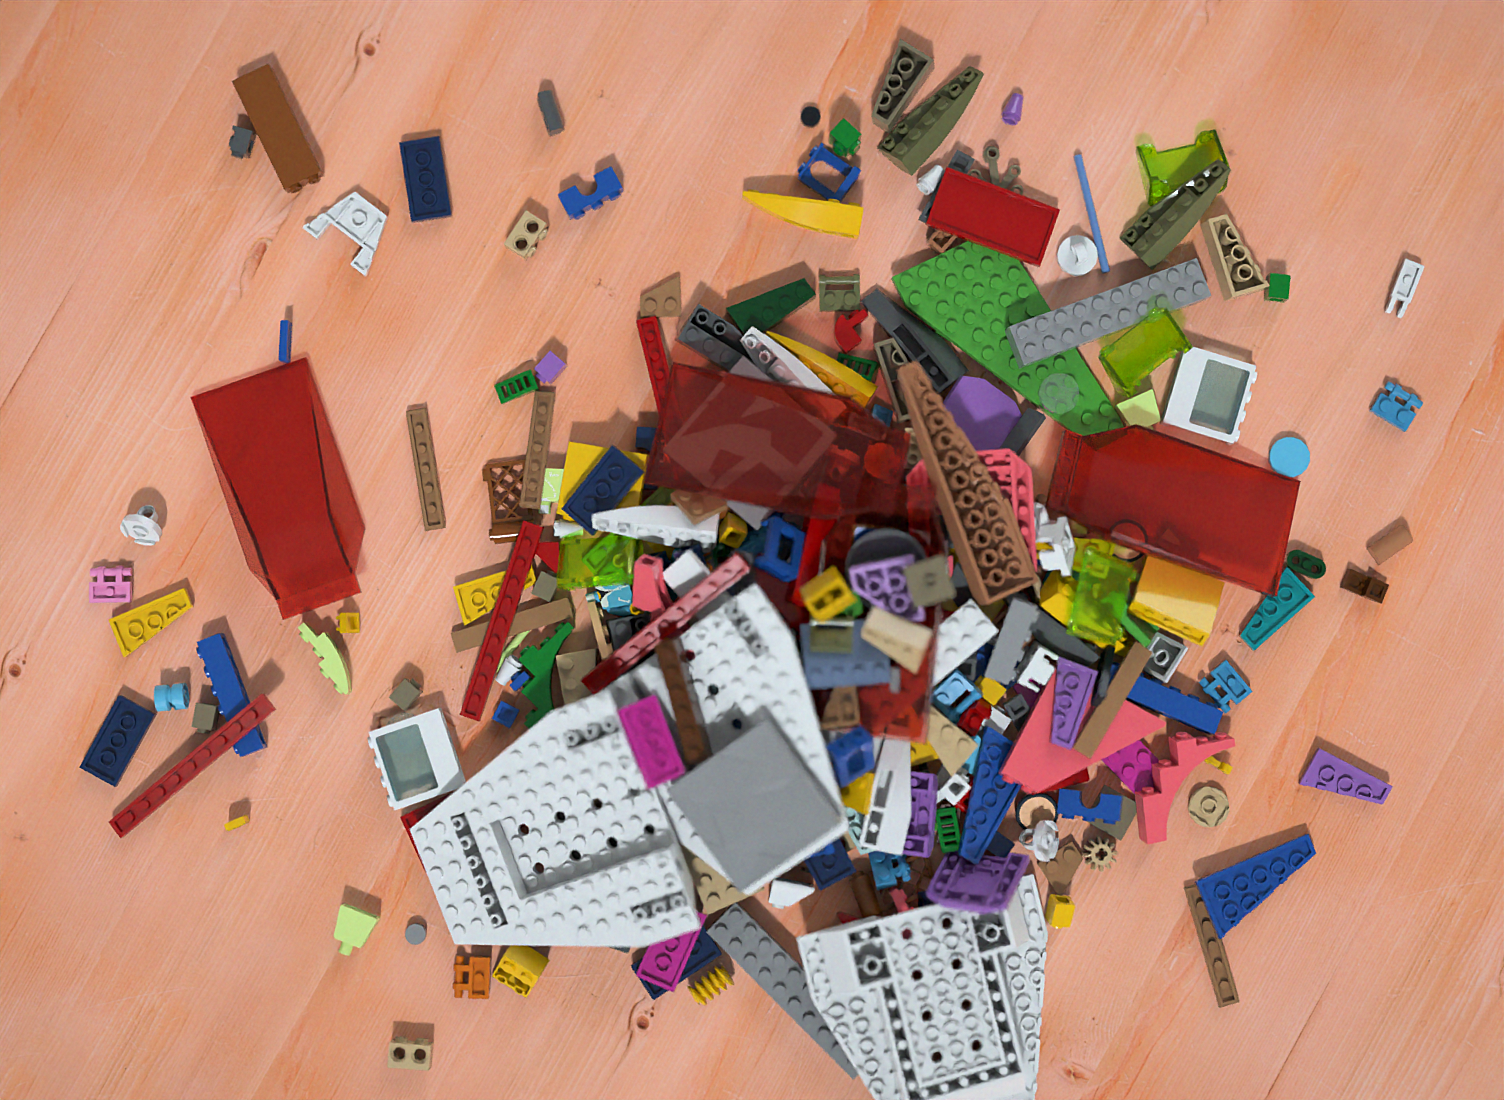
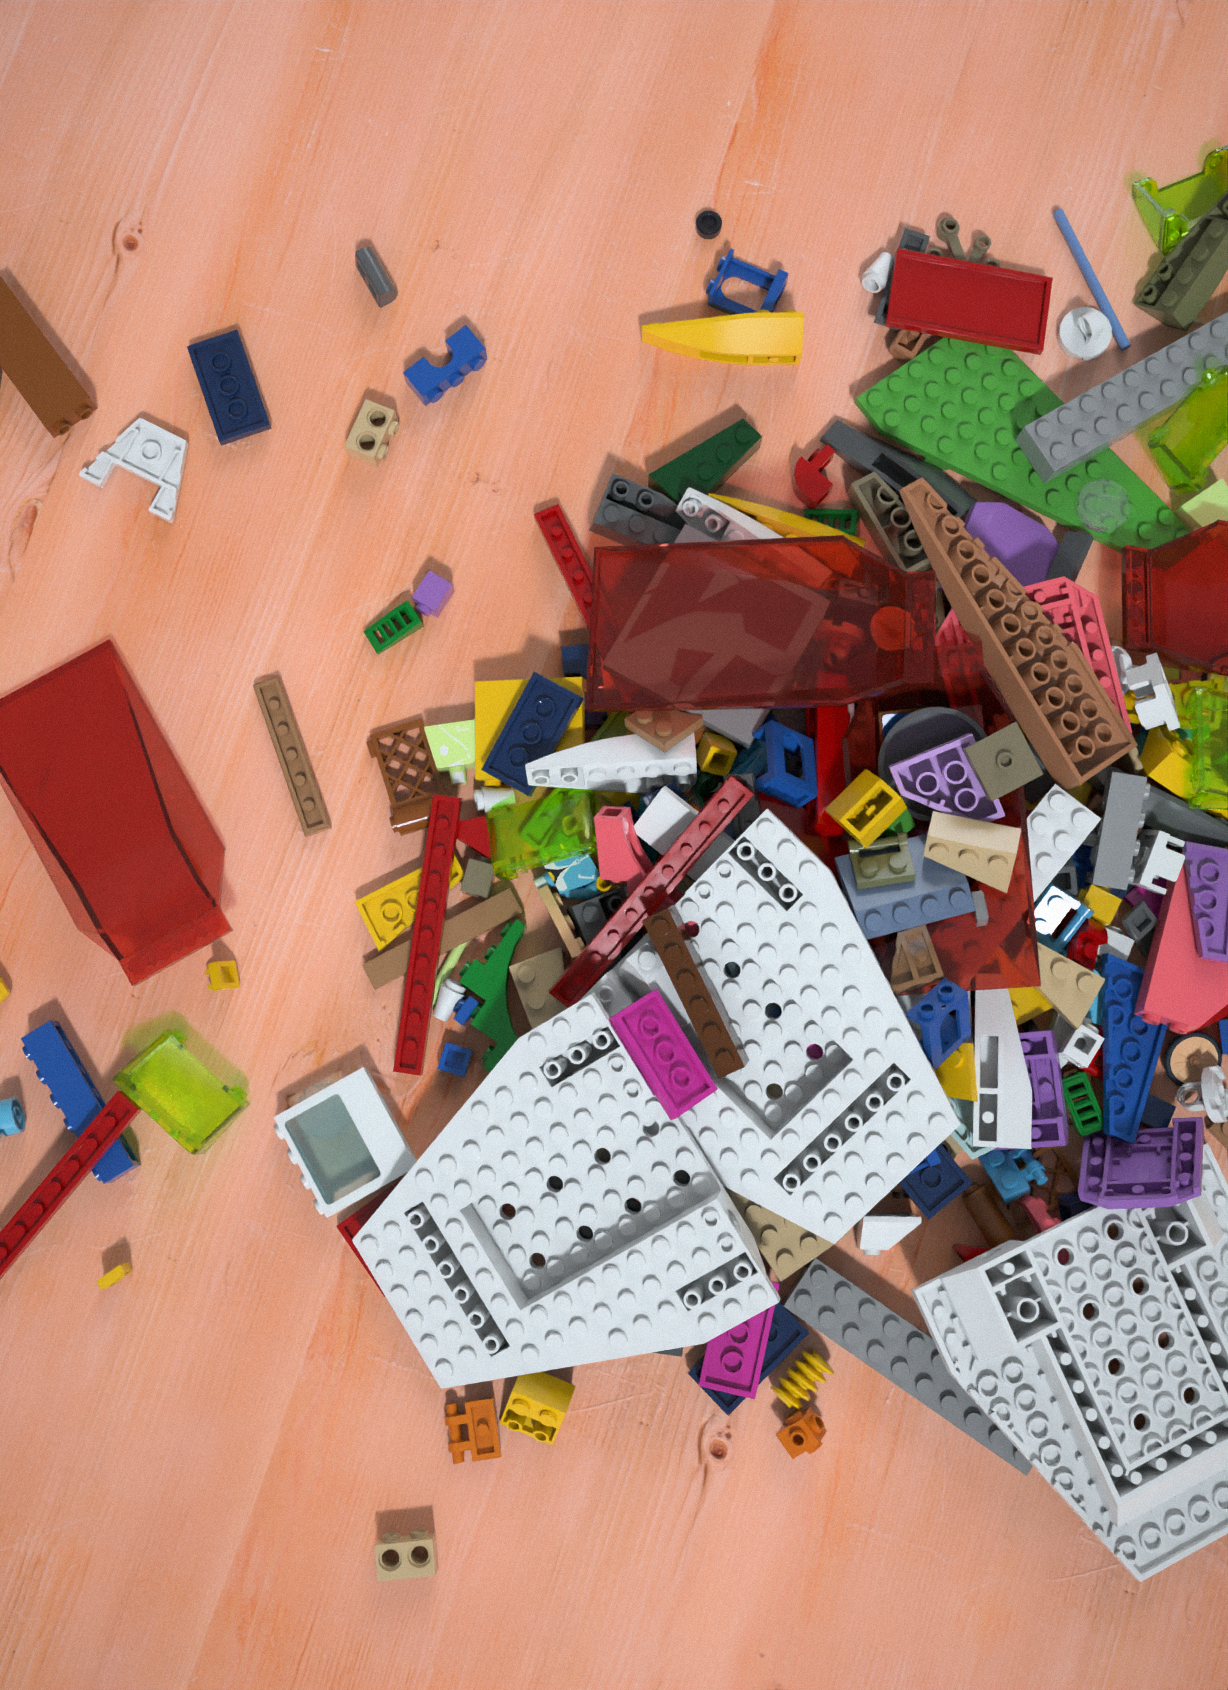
camera: 10 degrees left, 5 degrees down
dark tan brick [191,702,220,734] -> none
blue tile [279,320,292,364] -> none
yellowish green slope [298,622,352,695] -> none
yellowish green torso [334,903,380,956] -> none
dark tan brick [389,678,423,711] -> none
light grey tile [405,923,427,945] -> none
medium nougat tile [520,390,556,509] -> none
medium nougat wing [640,277,681,318] -> none
light grey tile [666,717,843,893] -> none
olive plate [819,274,860,312] -> none
green brick [829,118,862,158] -> none
dark tan wedge [871,39,935,133] -> none
olive wedge [877,66,984,176] -> none
medium lavender cone [1001,93,1024,125] -> none
none -> clear neon green windscreen [112,1028,251,1155]
none -> orange brick [776,1407,827,1459]

